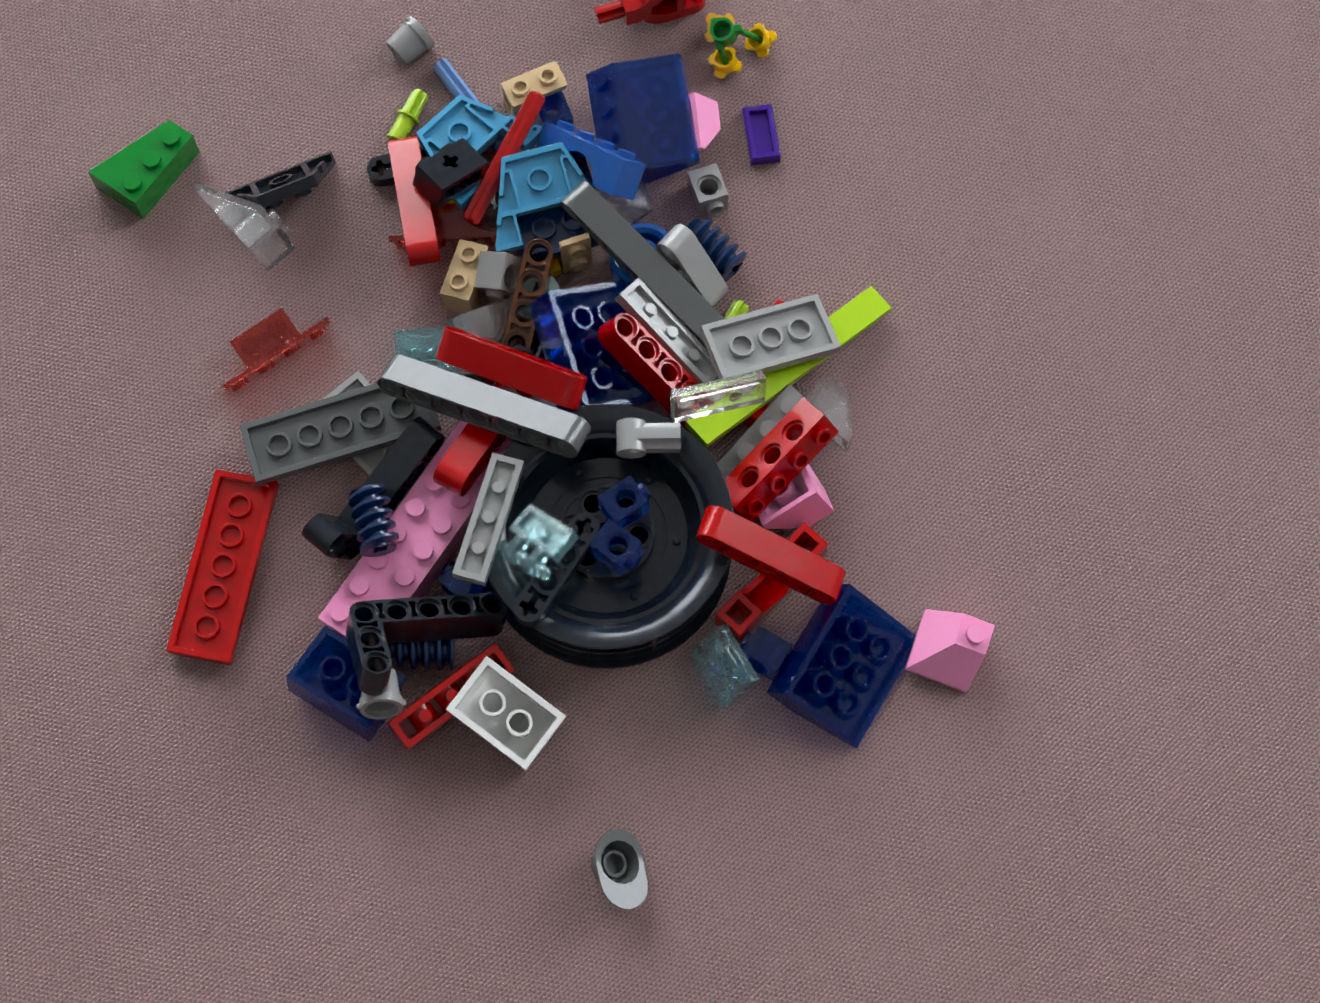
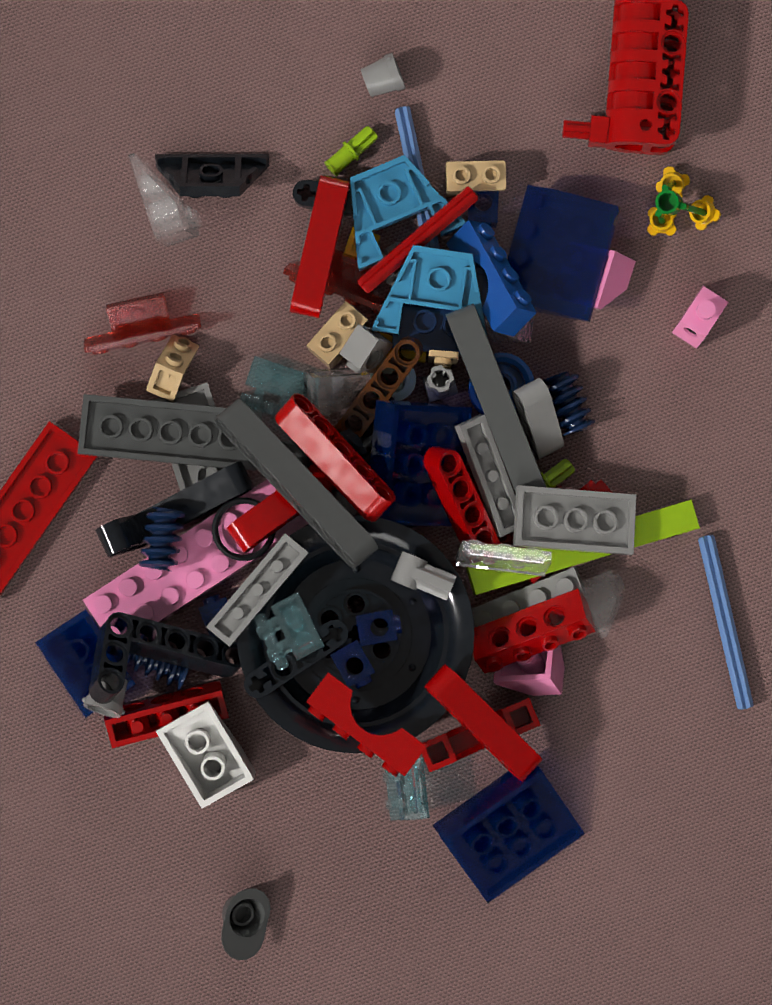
camera: 20 degrees right, 15 degrees up
green wedge [88,120,200,219] -> none
black brick [412,138,487,209] -> none
light grey brick [687,163,729,217] -> none
clear blue brick [739,626,793,682] -> none
dark purple tile [742,104,781,166] -> none
bright pink slope [905,609,995,693] -> none
none -> tan bracket [146,335,199,402]
none -> black tyre [212,498,276,561]
none -> red arch [306,672,427,777]
none -> light grey piece [422,365,458,402]
none -> bright pink torso [672,286,729,349]
none -> medium blue axle [698,535,753,710]

